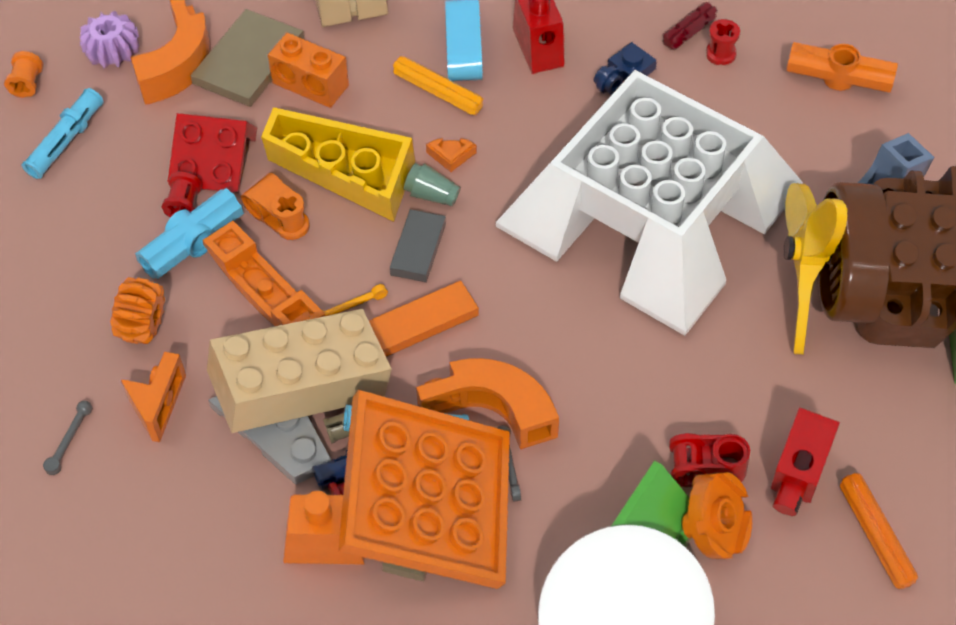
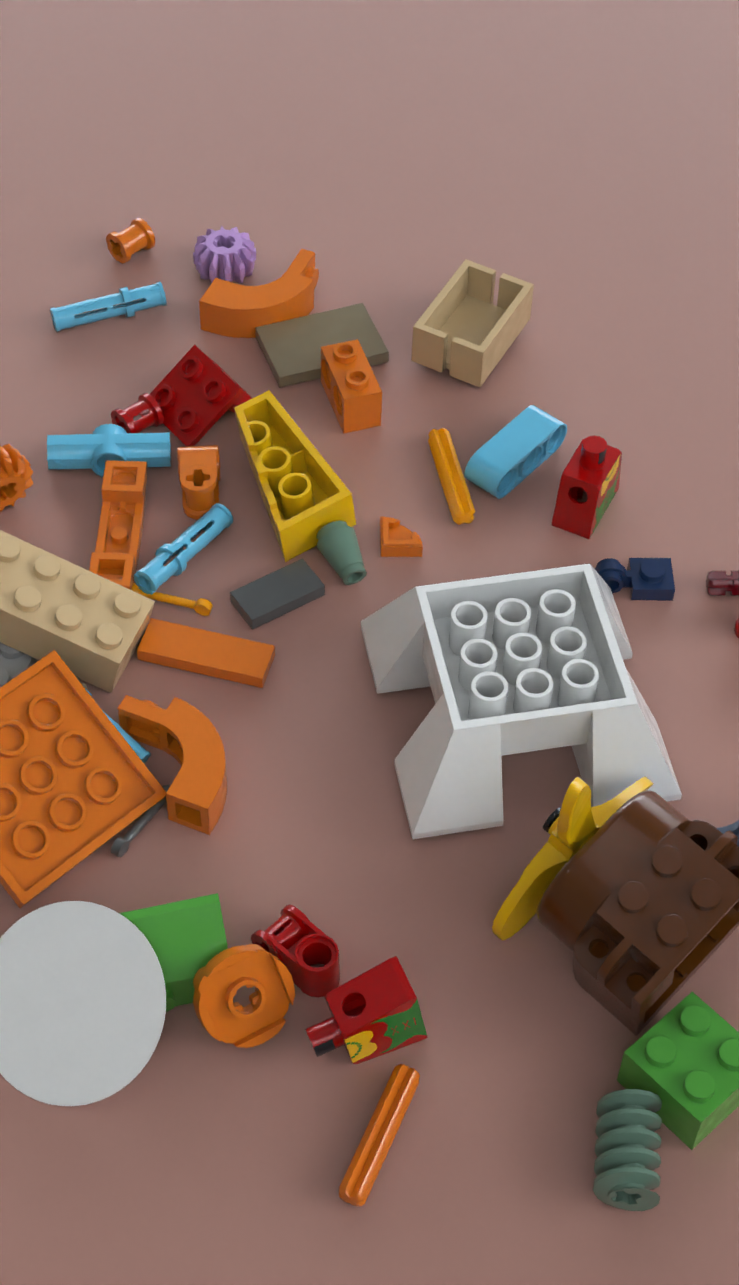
camera: 40 degrees right, 5 degrees down
none -> medium azure pin [134,503,233,595]

